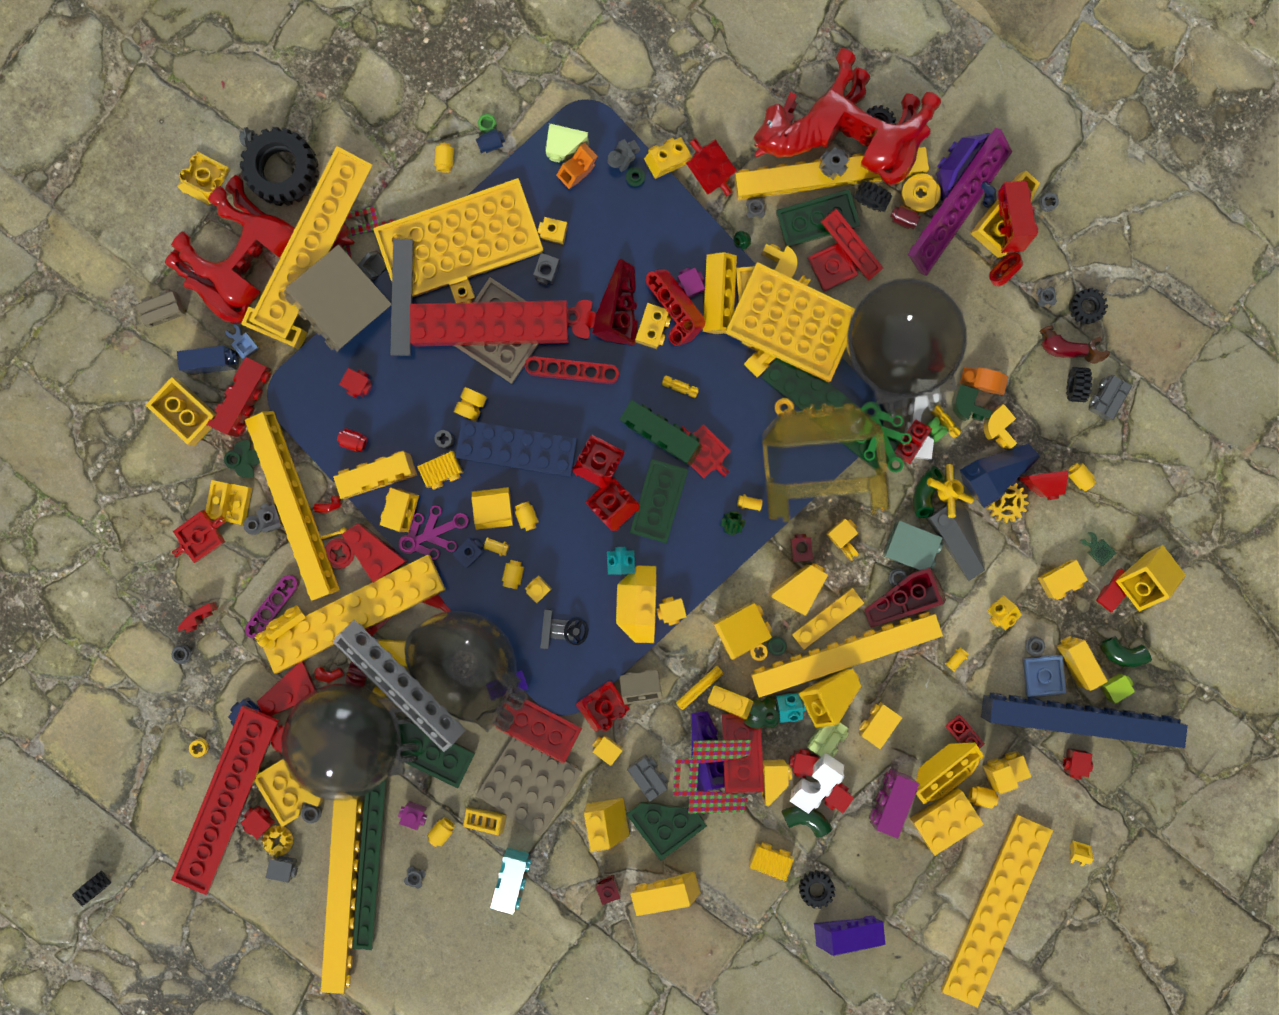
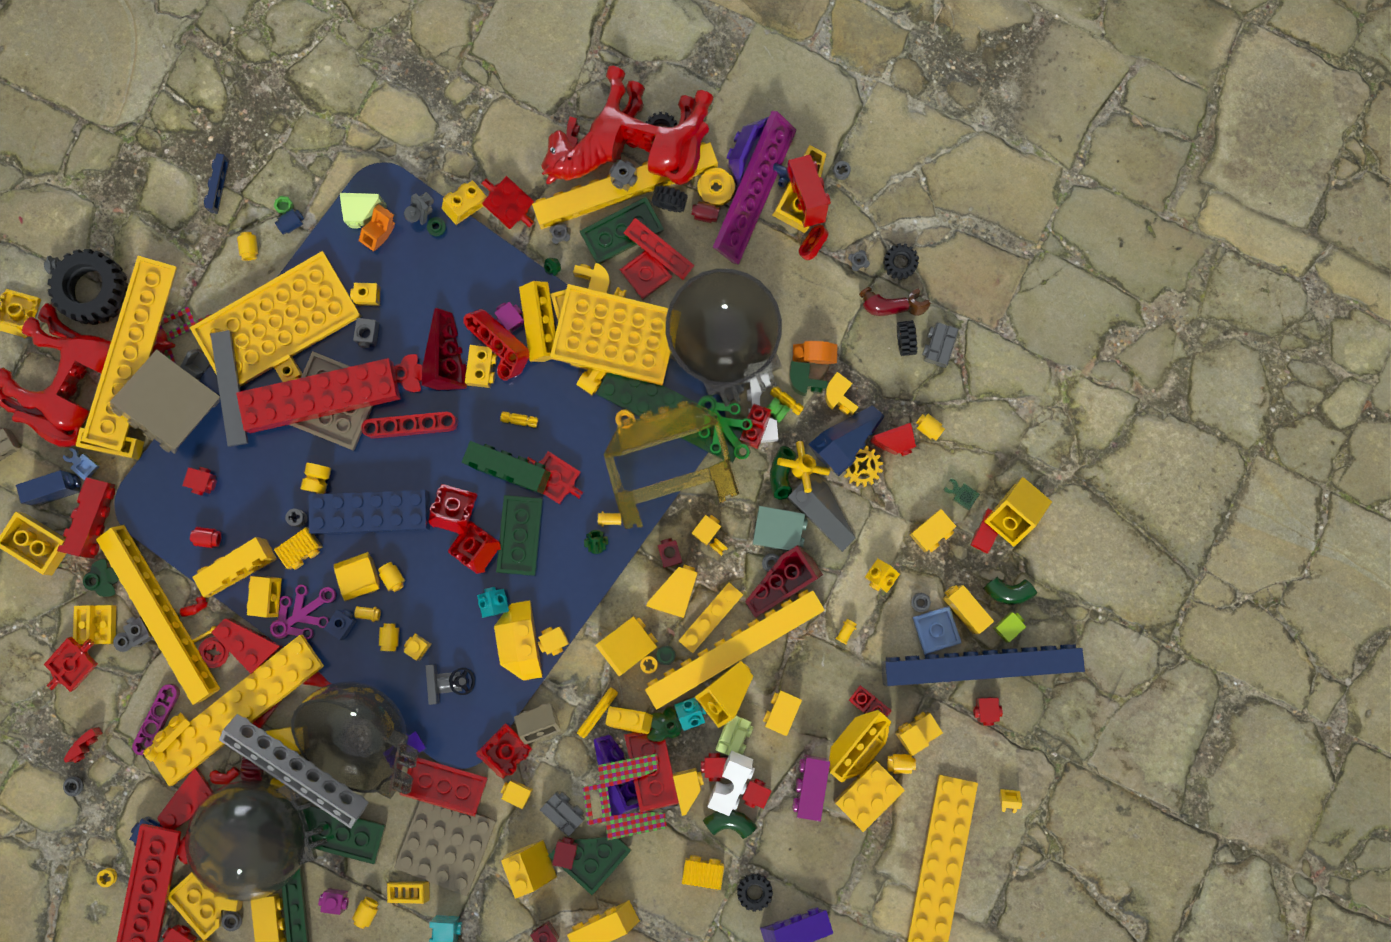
camera: 10 degrees left, 5 degrees down
none -> dark blue plate [204,153,229,214]
none -> dark red brick [552,837,578,869]

